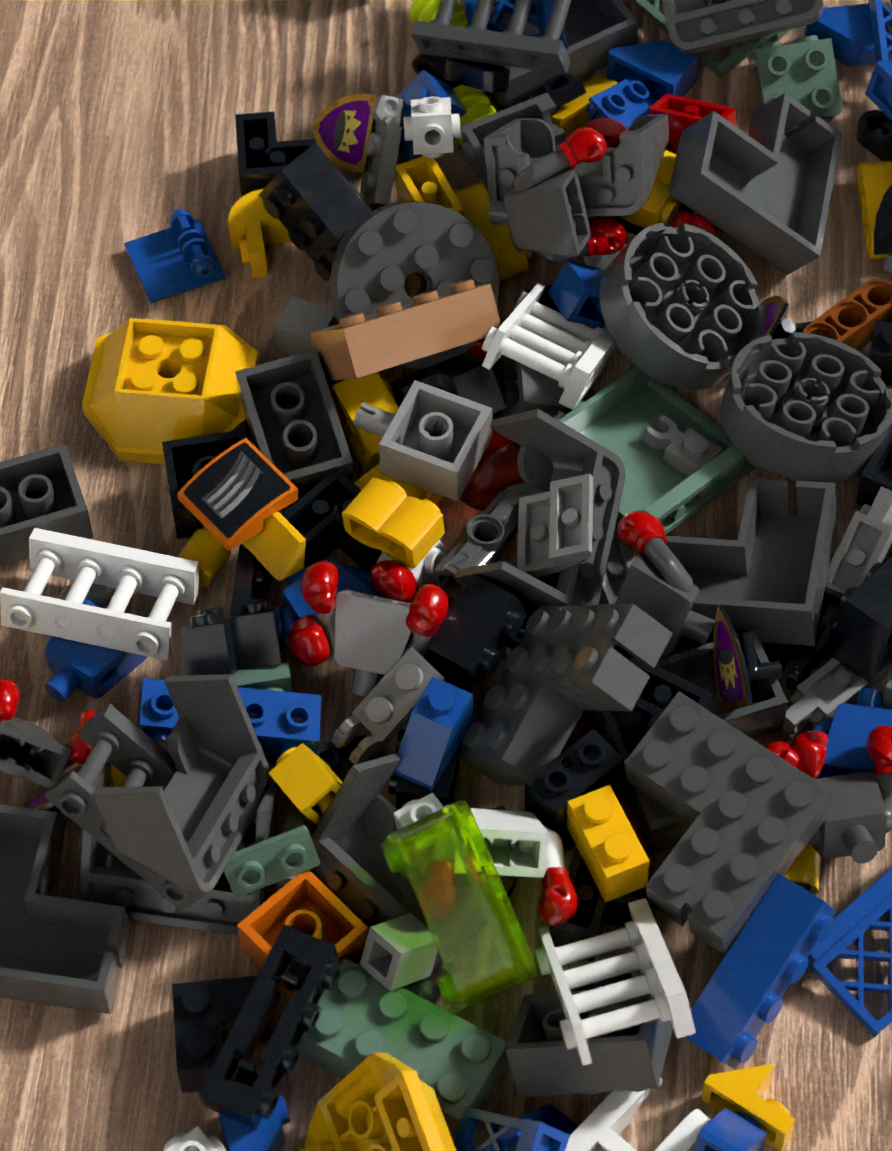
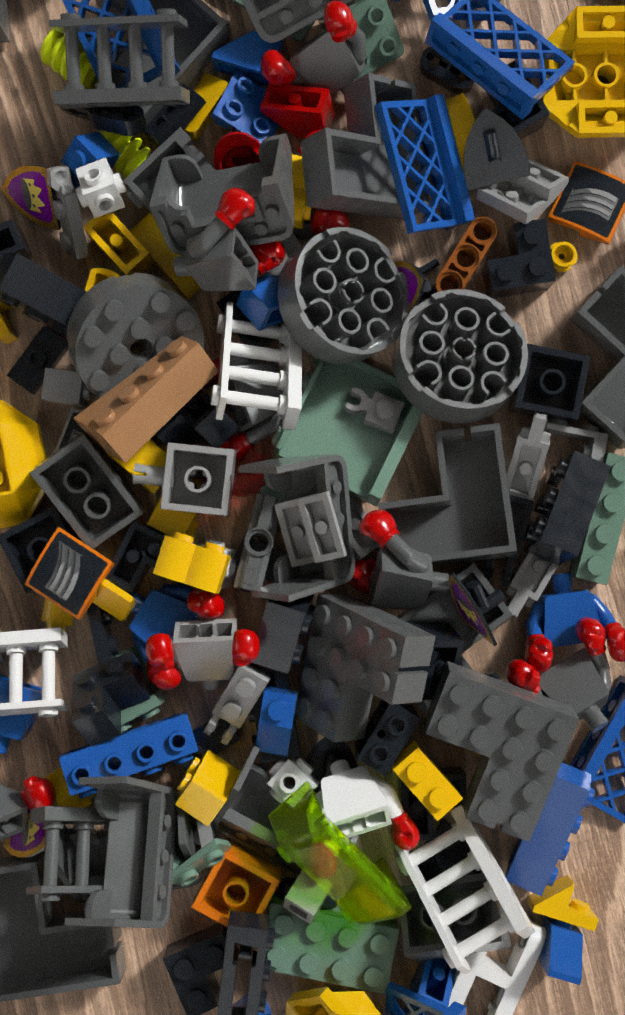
camera: 20 degrees left, 30 degrees up
none -> black plate [7,325,68,395]
none -> dark grey torso [260,0,367,96]
none -> blue fence [375,94,475,234]

